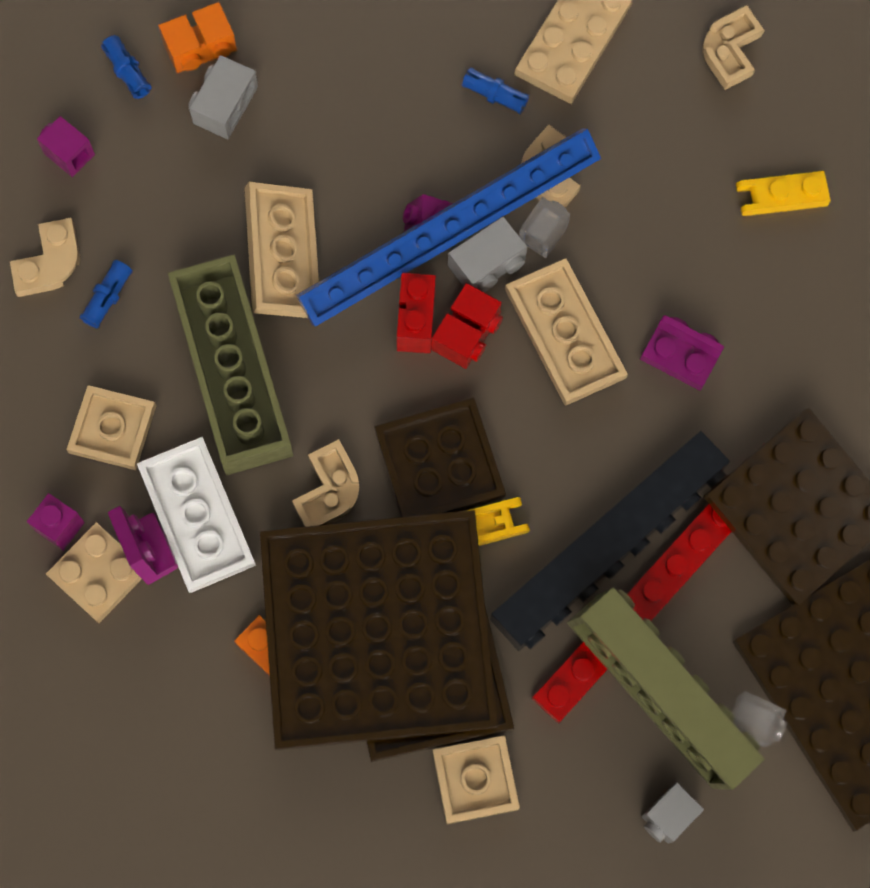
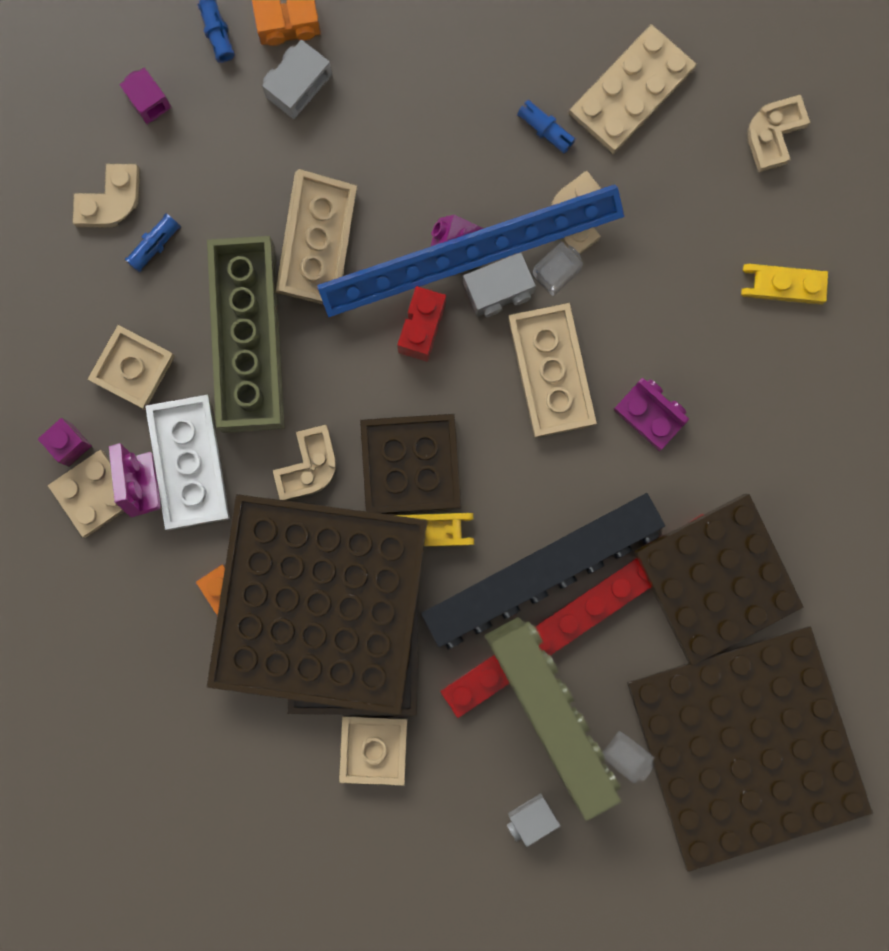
camera: 15 degrees right, 10 degrees up
red piece [431,283,503,369] -> none

